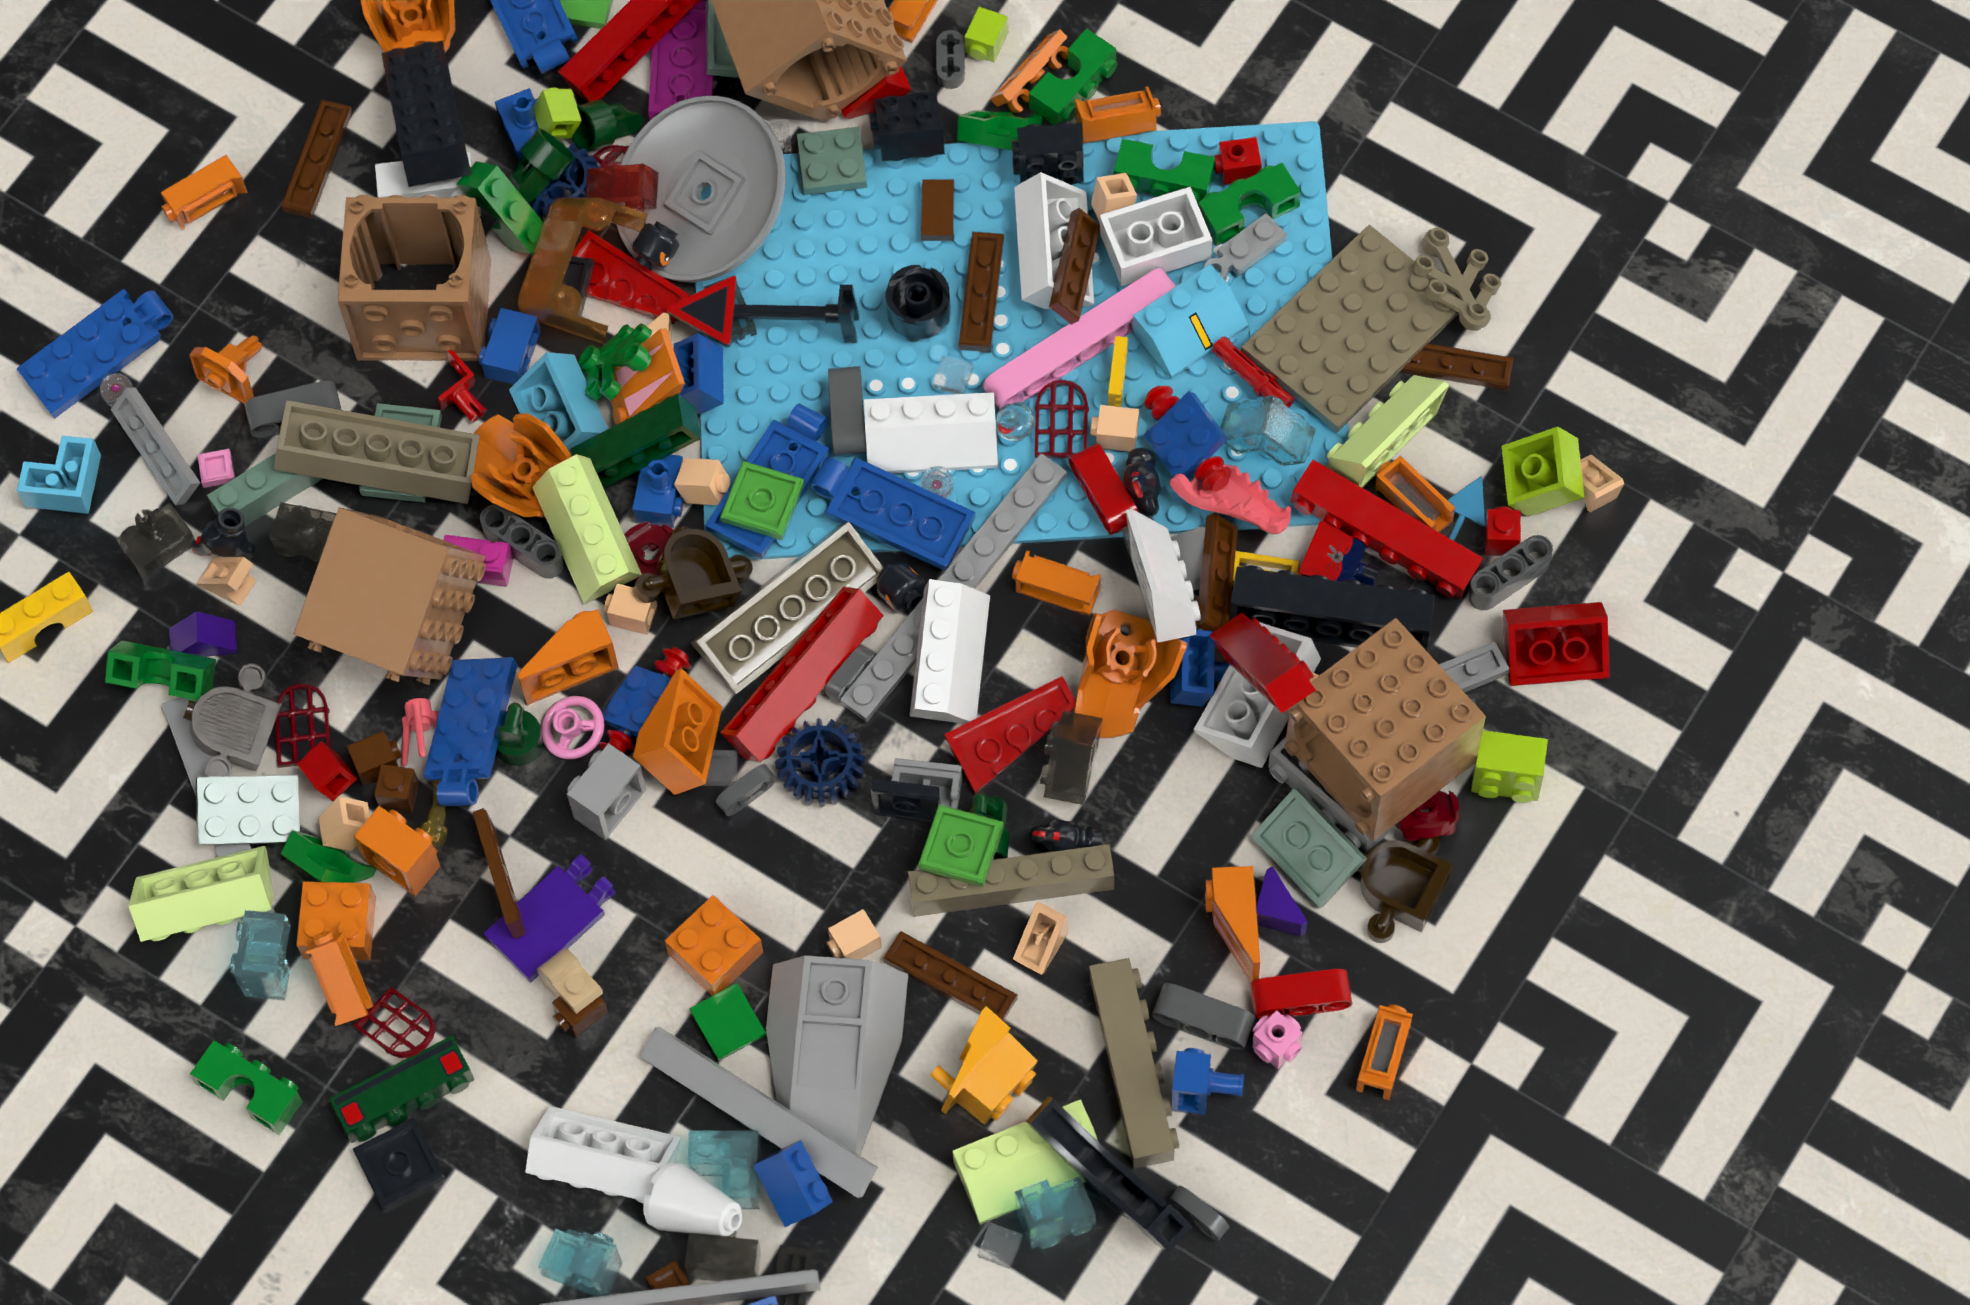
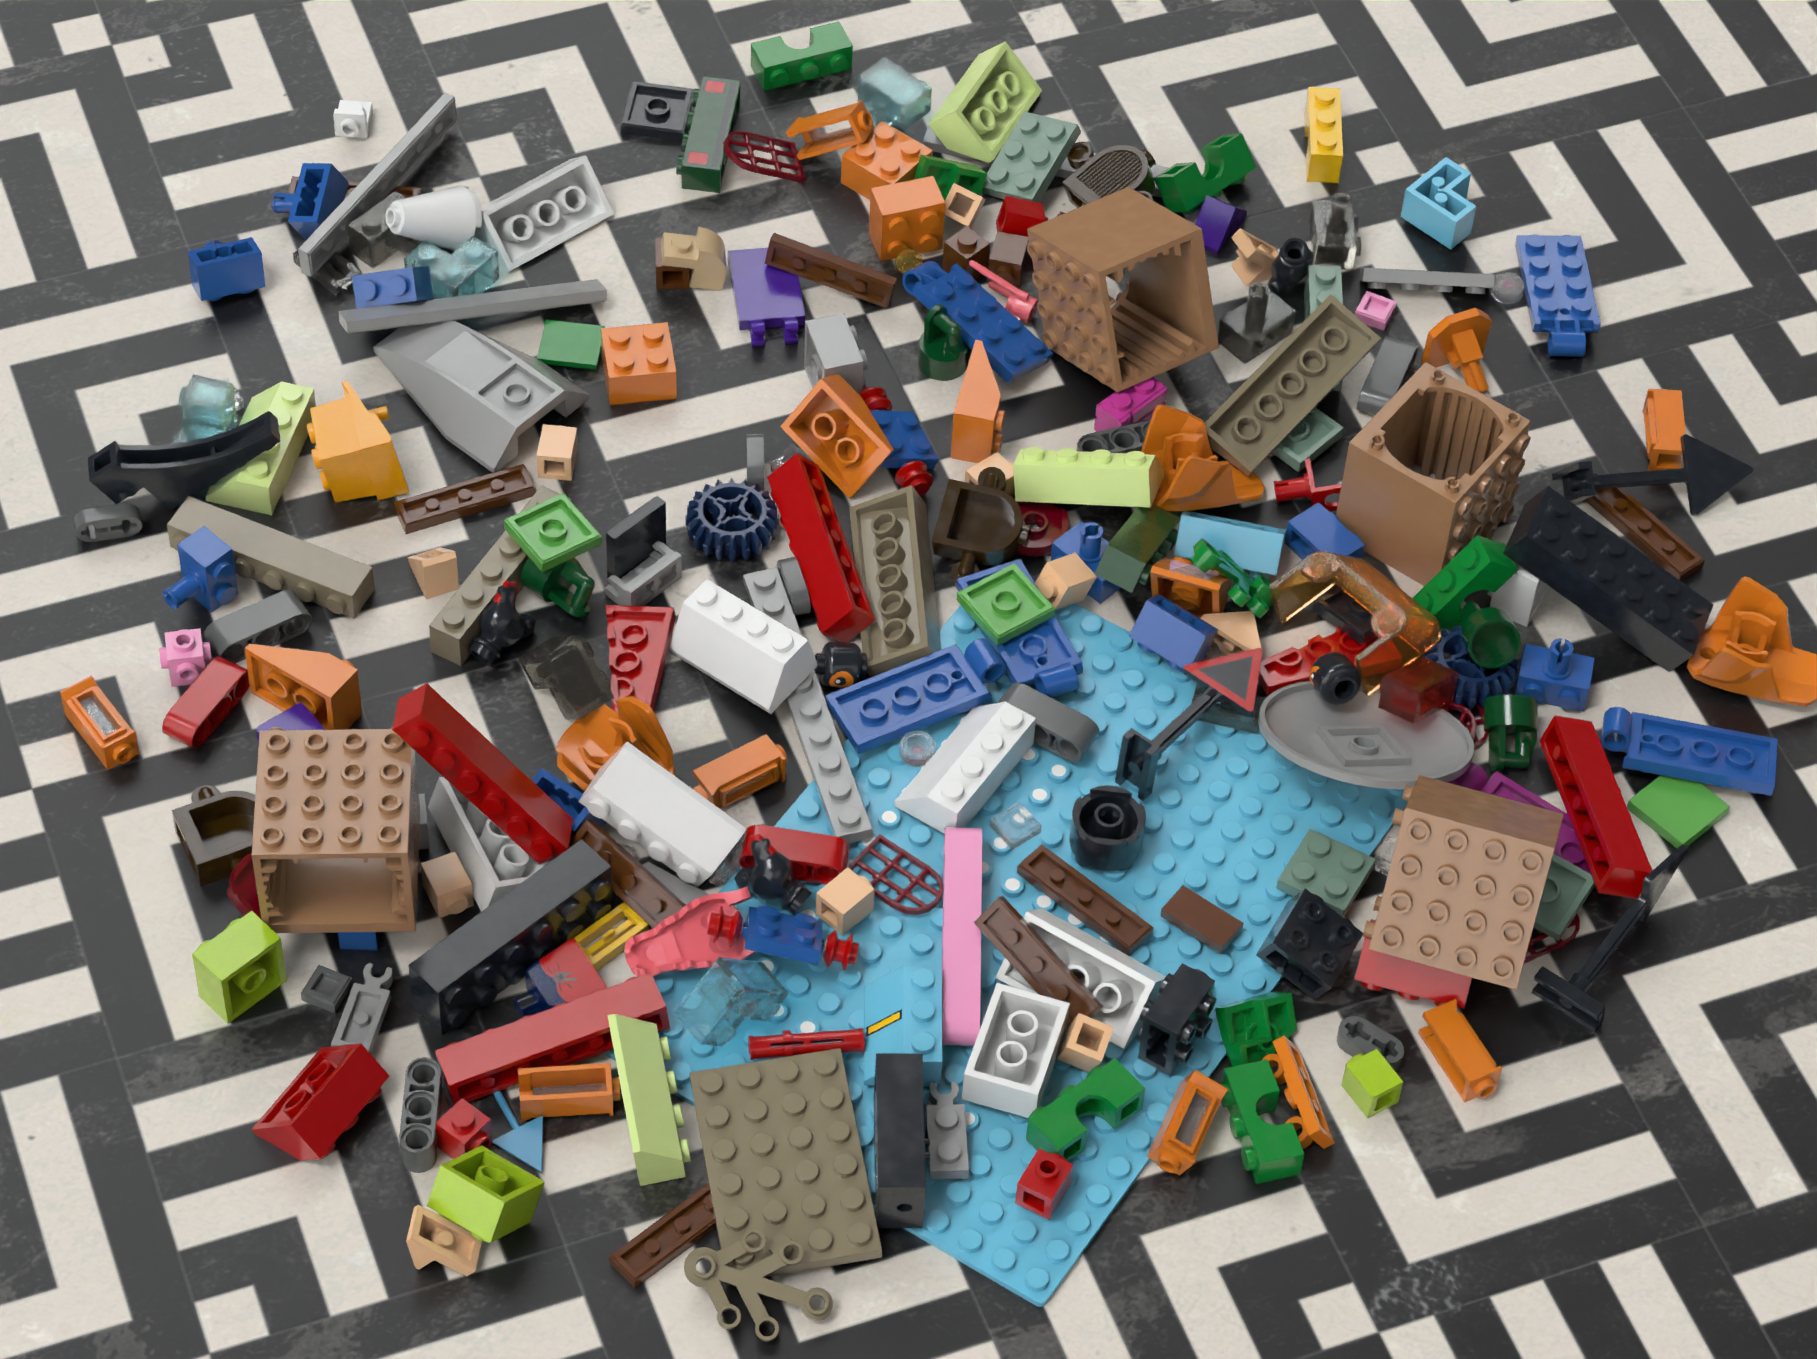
camera: 120 degrees right, 15 degrees down
lime brick [533,88,582,139] -> none
clear light blue brick [538,1229,623,1297] -> none
bright pink piece [541,696,605,759] -> none
clear light blue animal [995,402,1035,442] -> none
yellow tile [1108,336,1128,407] -> none
green arch [1198,162,1301,246] -> none
none -> black brick [873,1053,930,1228]
none -> black piece [1552,434,1753,516]

